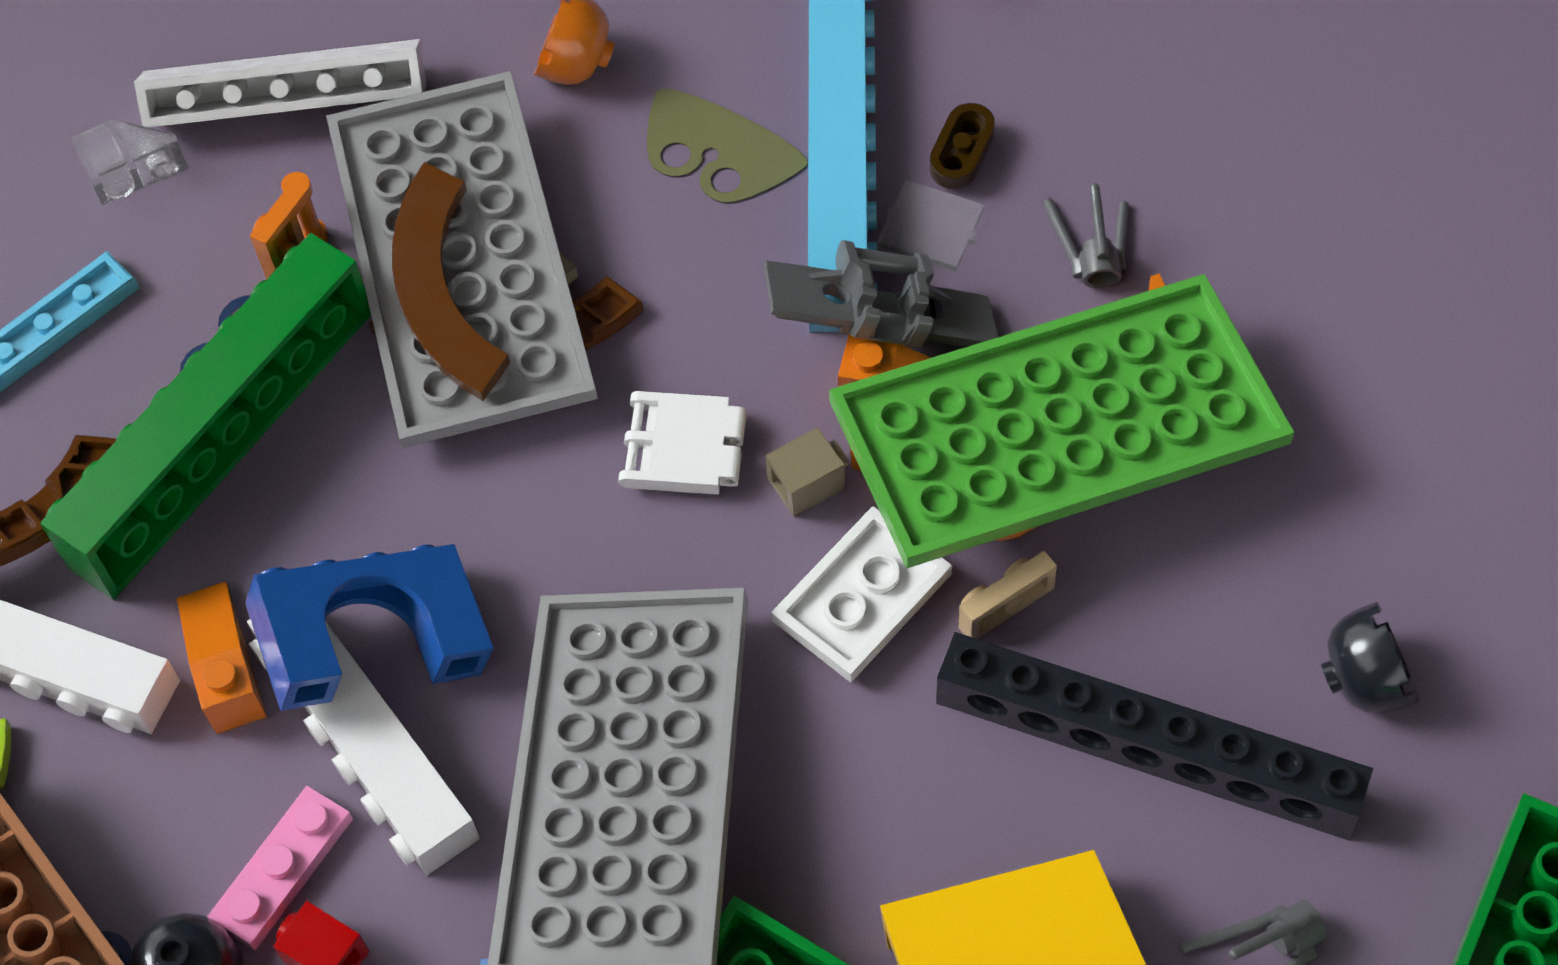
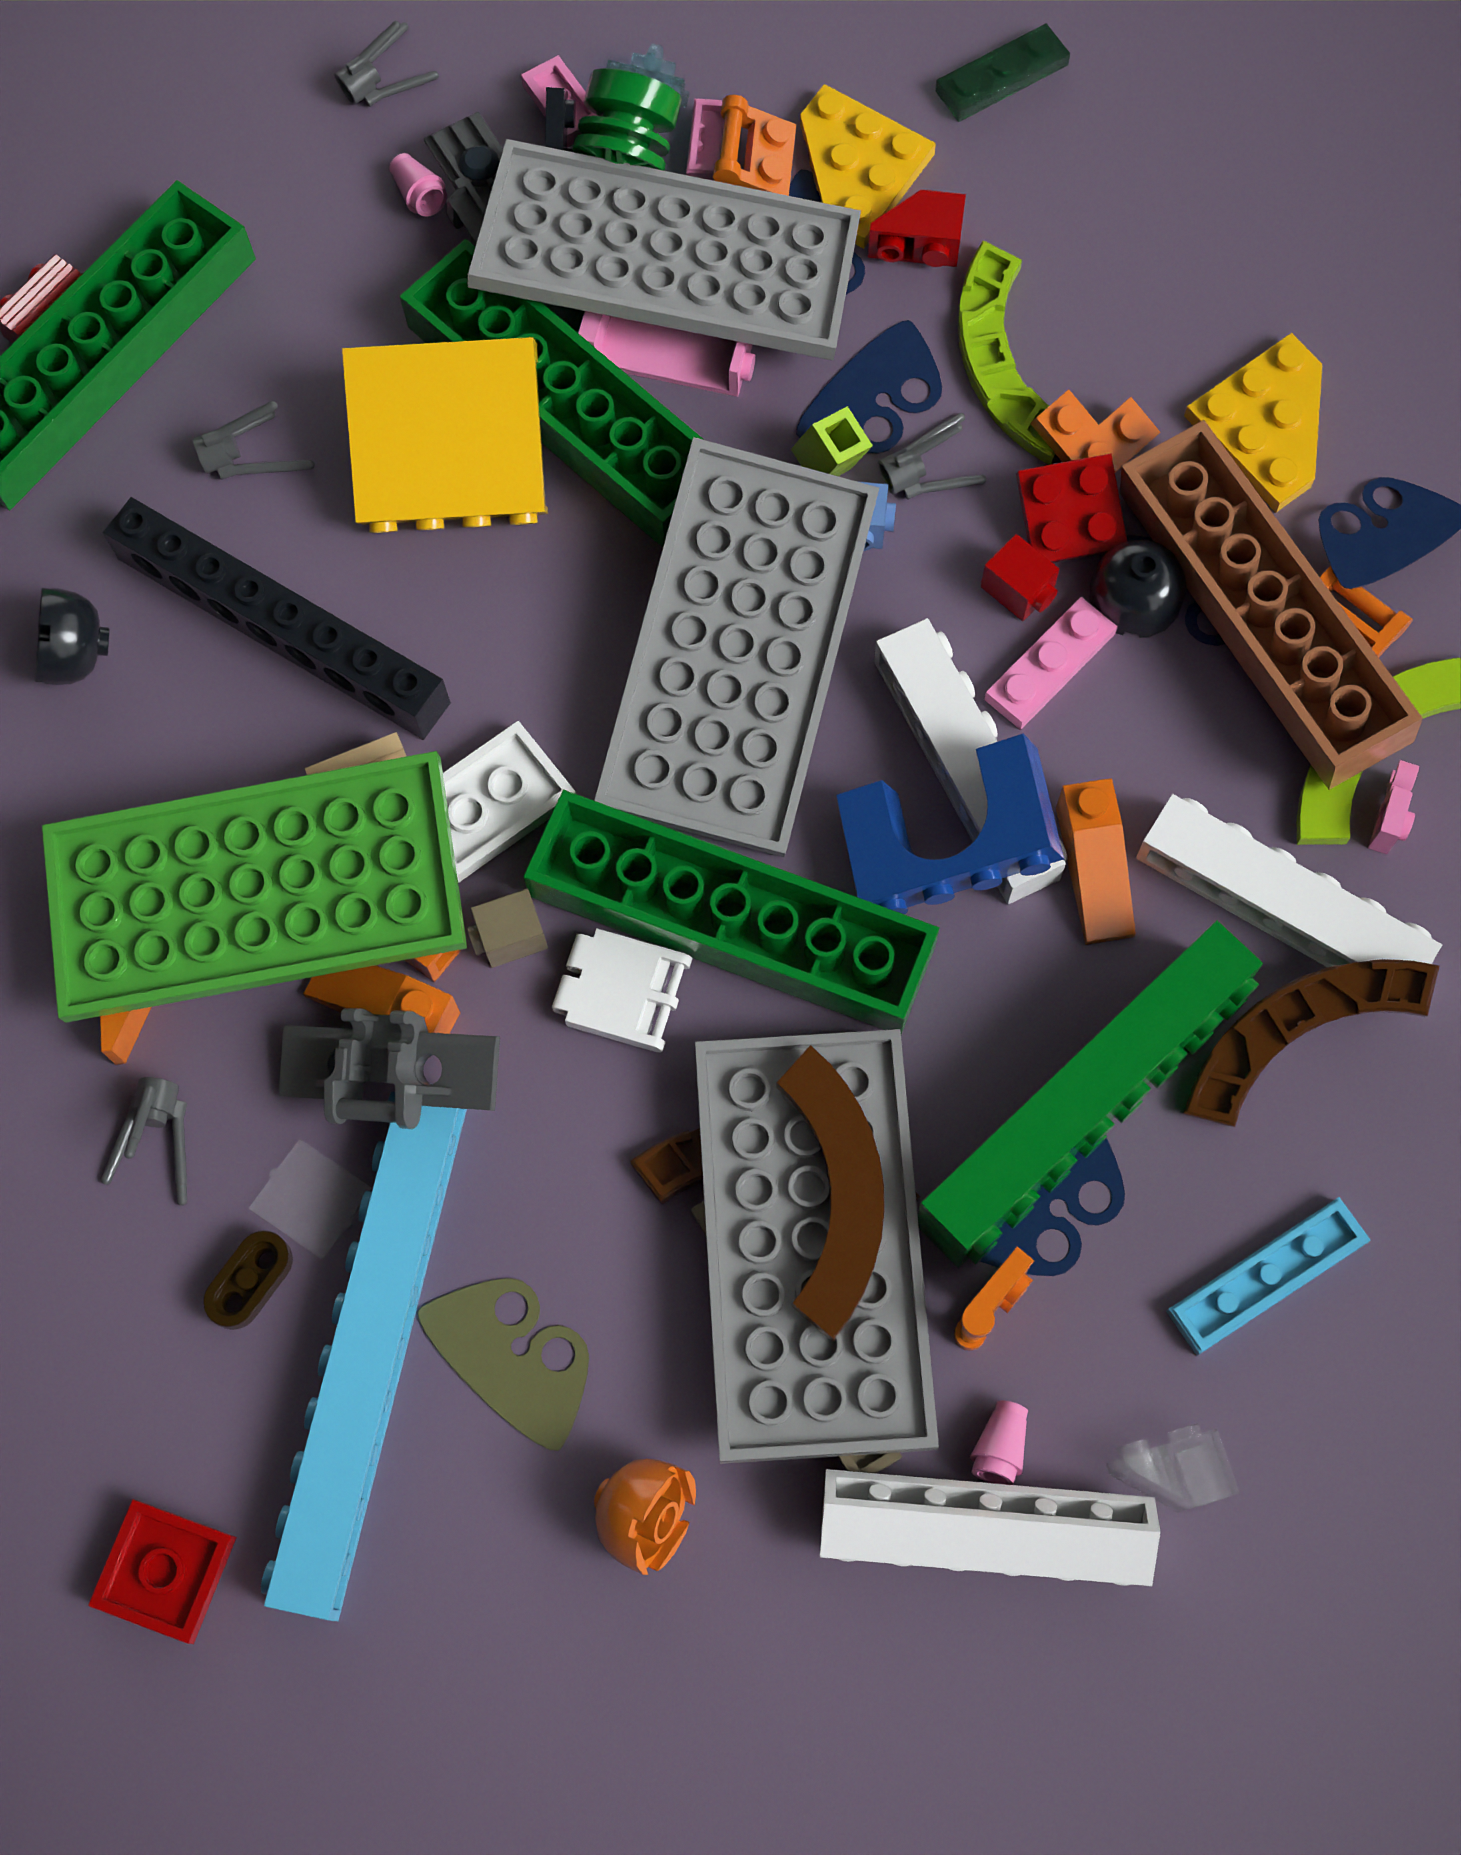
camera: 170 degrees left, 10 degrees up
none -> green brick [524,789,940,1035]
none -> bright pink cone [970,1400,1028,1485]

